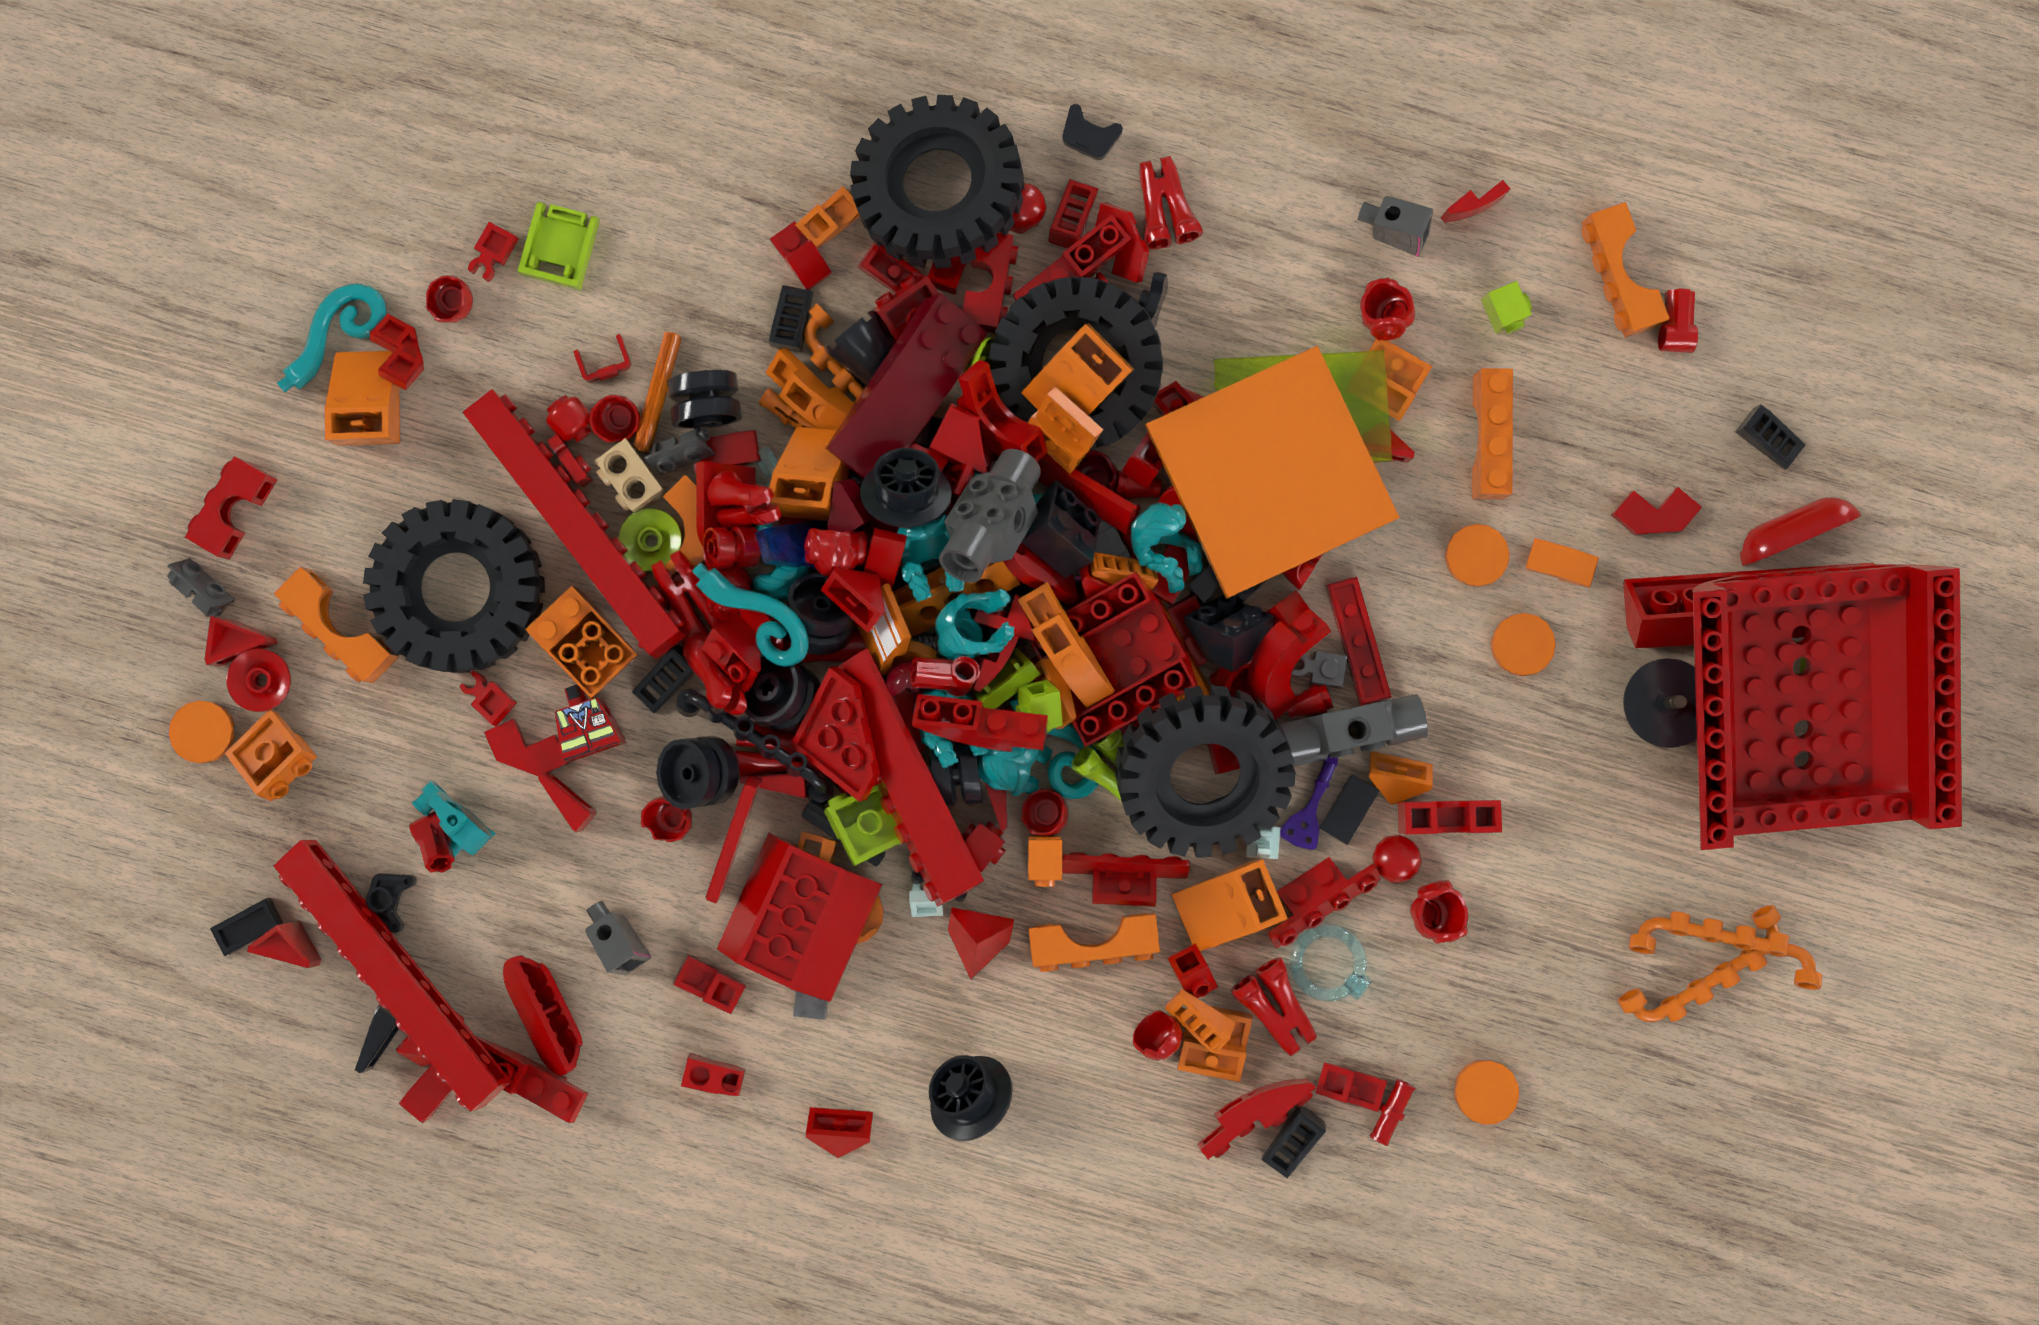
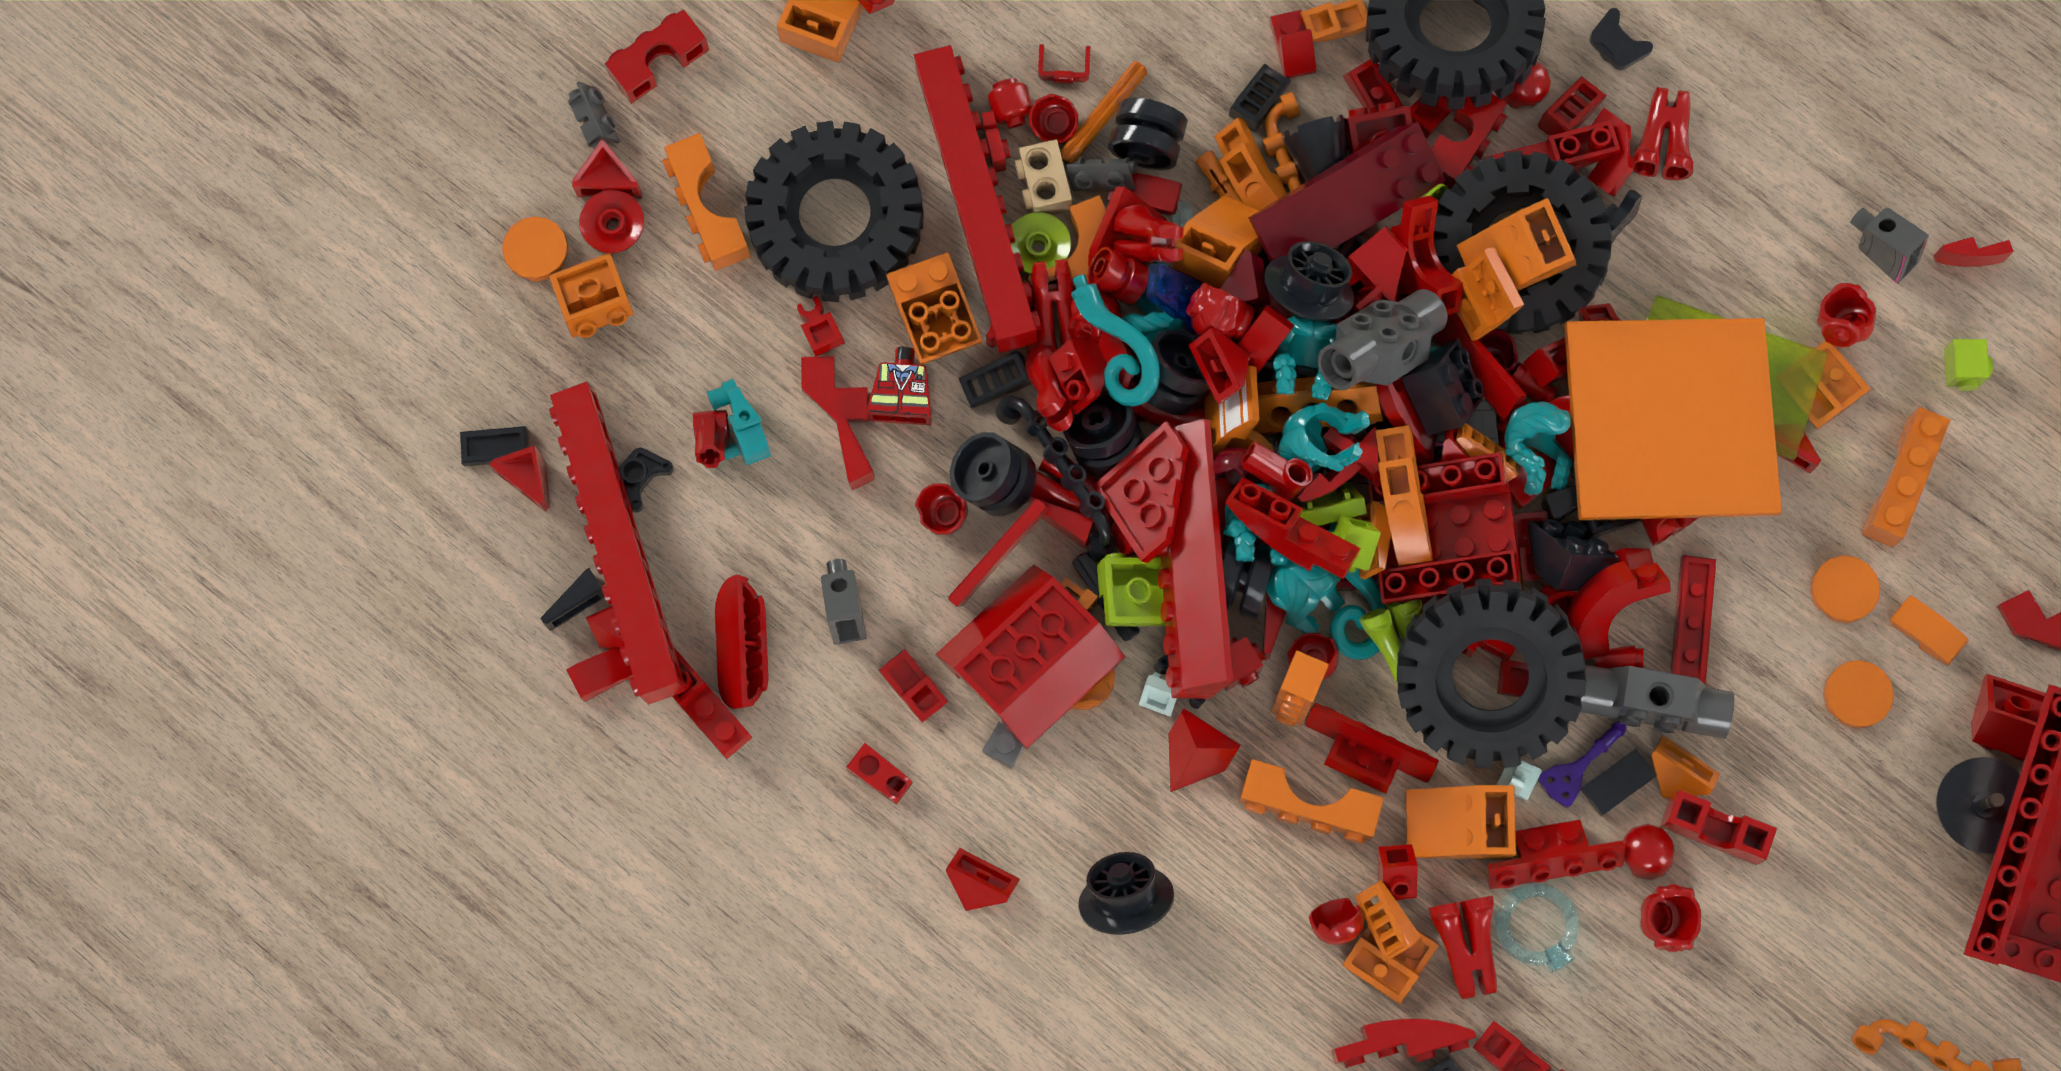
camera: 25 degrees right, 10 degrees down
flat silver plate [1291,651,1347,687] -> none

